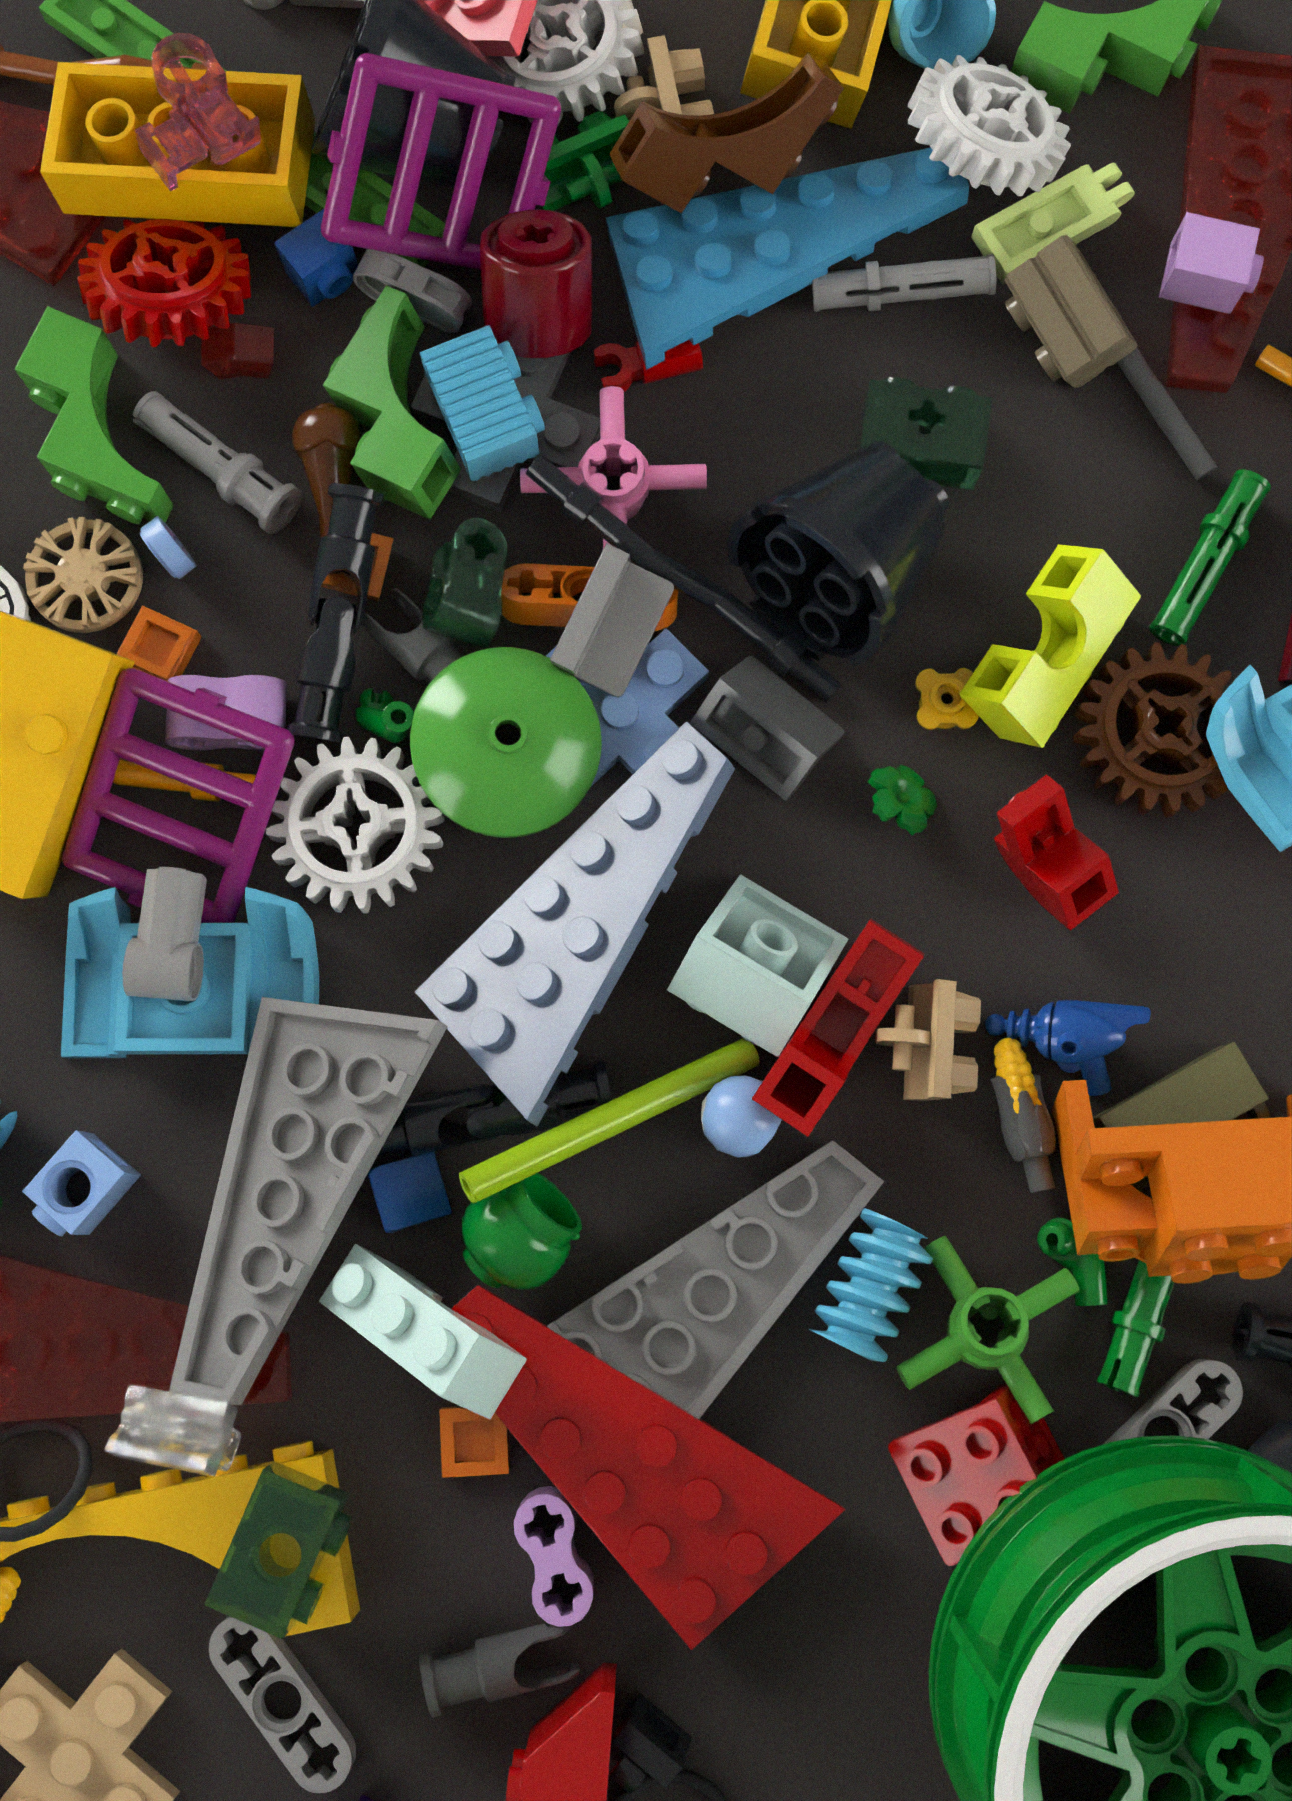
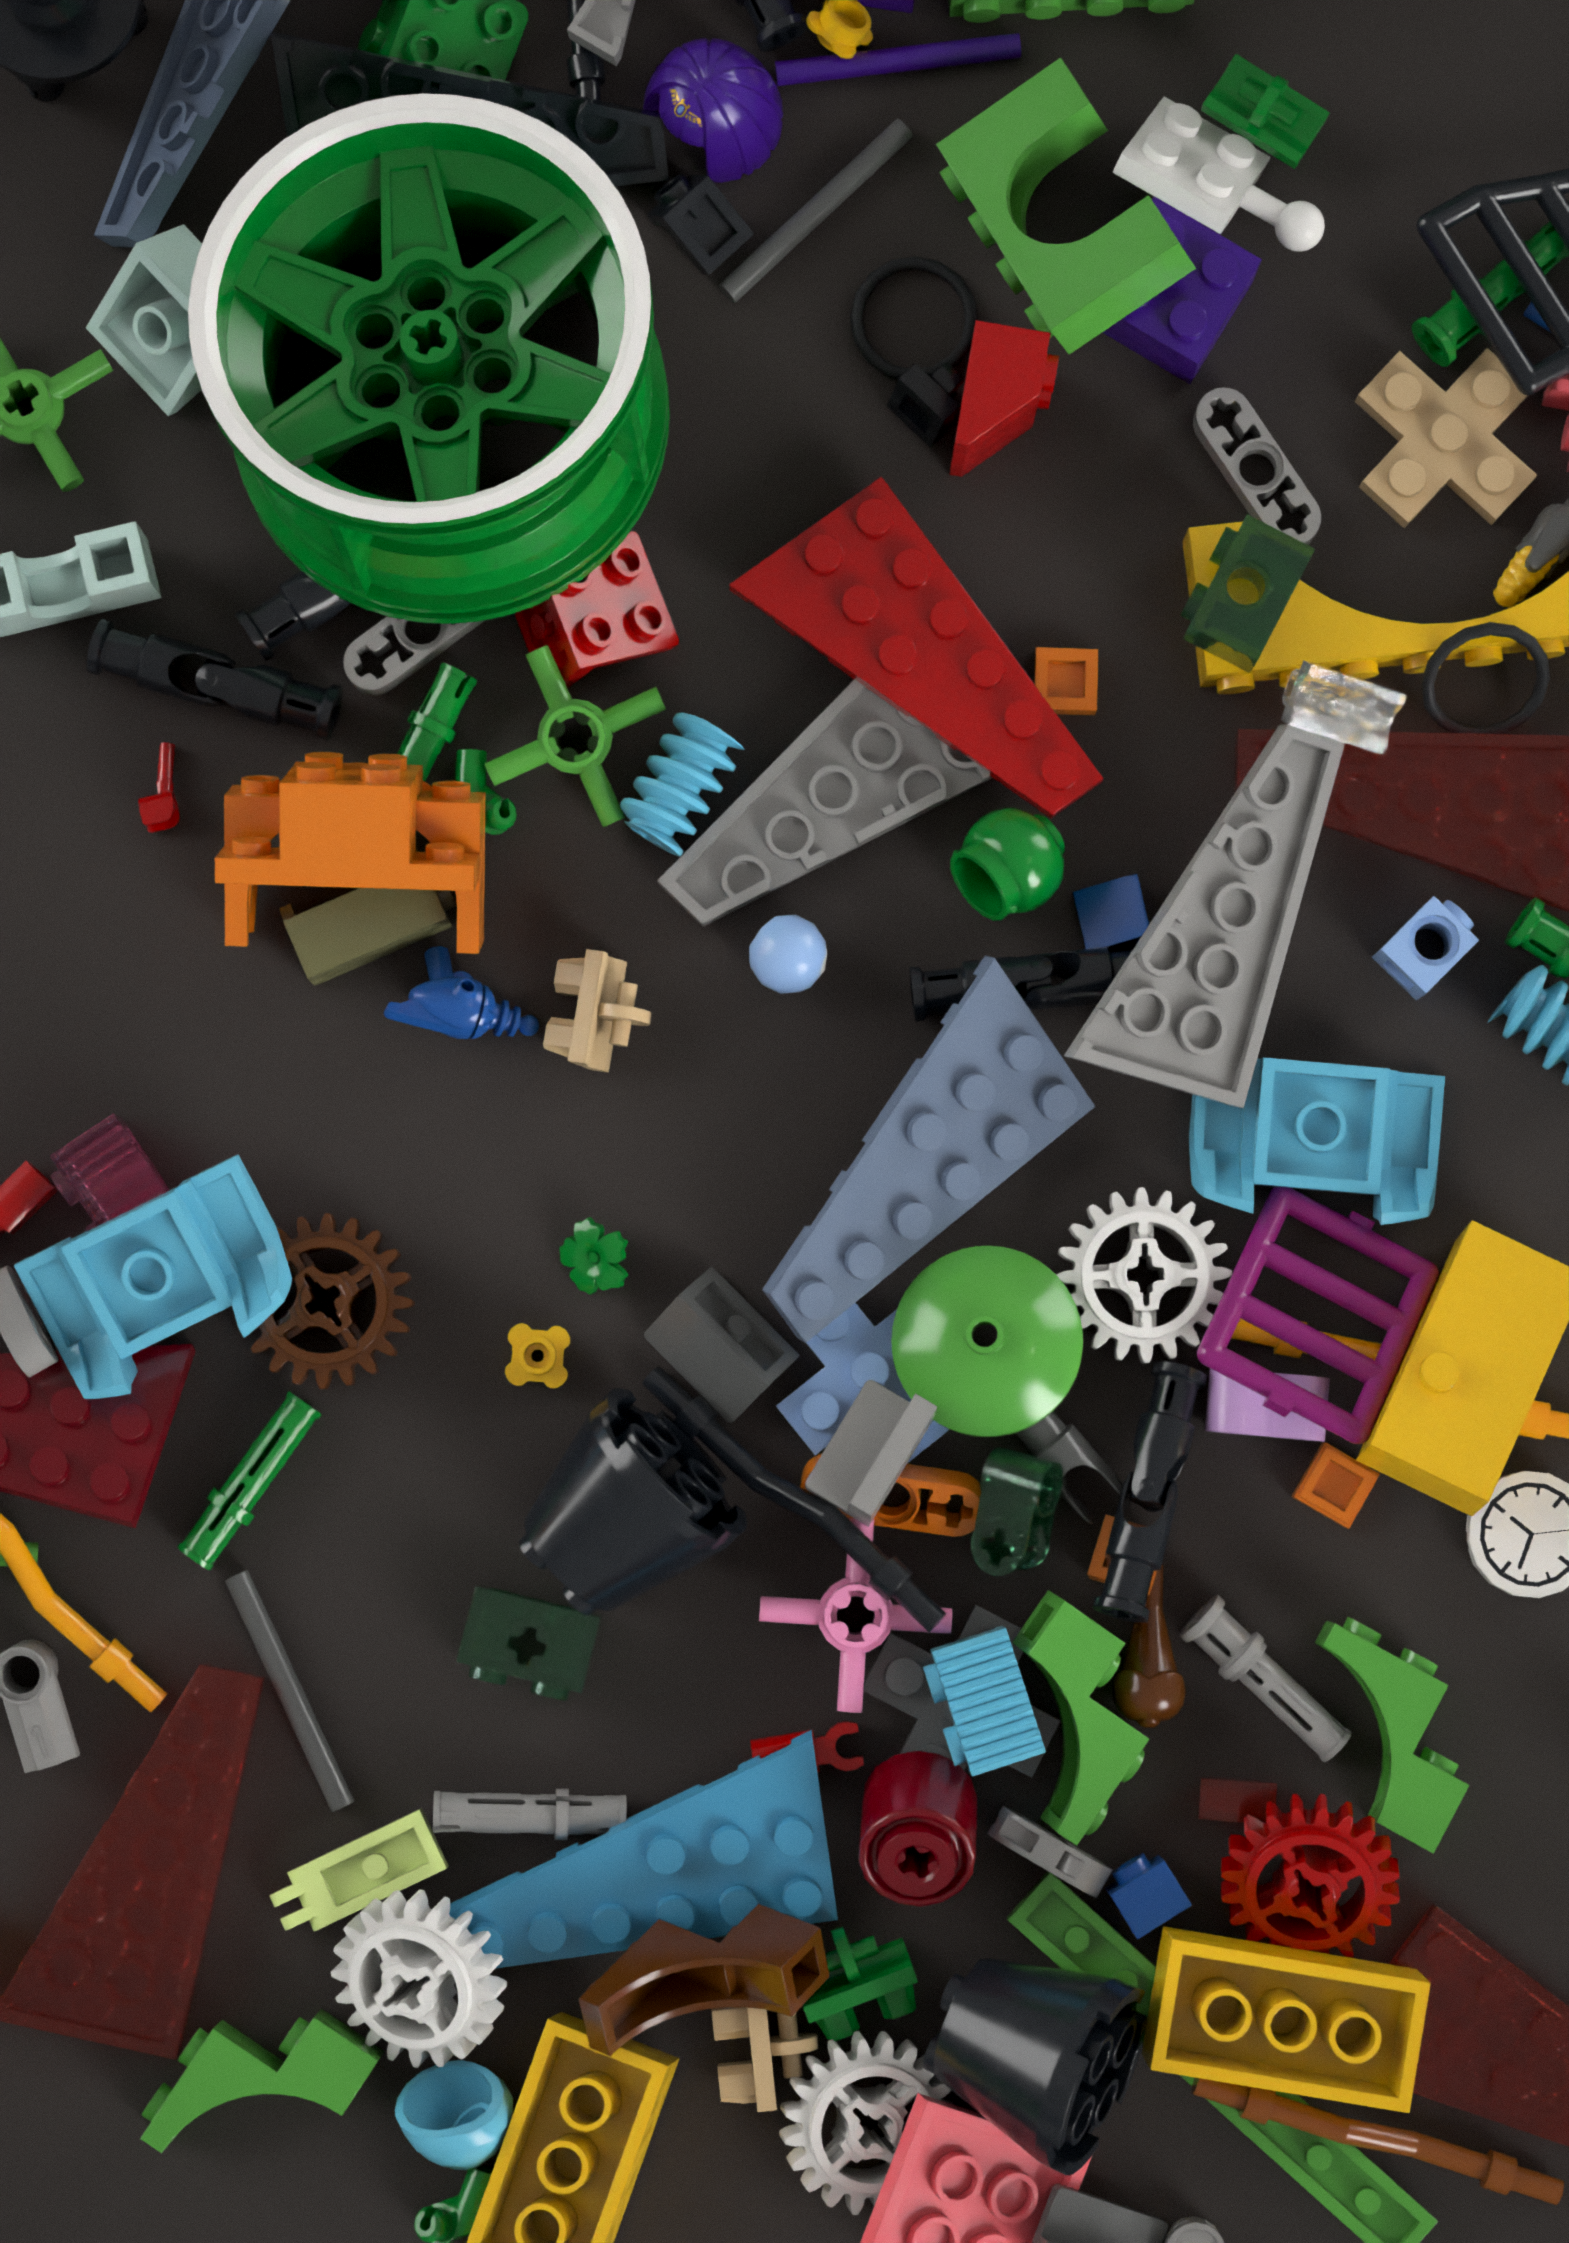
camera: 175 degrees left, 5 degrees up
tan wheel [23,517,143,633] -> none
light grey piece [122,867,207,1001] -> none
clear pink piece [135,33,261,191] -> none
light blue tile [139,516,197,579] -> none
light aqua arch [319,1244,527,1419] -> none
magenta bar [321,53,562,270] -> none
green arm [354,688,414,743] -> none
dark grey piece [419,1623,580,1719] -> none
lime piece [459,1038,759,1204] -> none
lavender axle [514,1486,595,1627] -> none
light aqua slope [667,874,848,1057] -> none
red arch [752,918,925,1137] -> none
neon yellow arch [959,544,1141,748] -> none
dark grey piece [990,1038,1056,1193] -> none
red brick [994,774,1119,931] -> none
dark tan brick [1004,234,1138,389] -> none
lavender brick [1159,212,1264,314] -> none

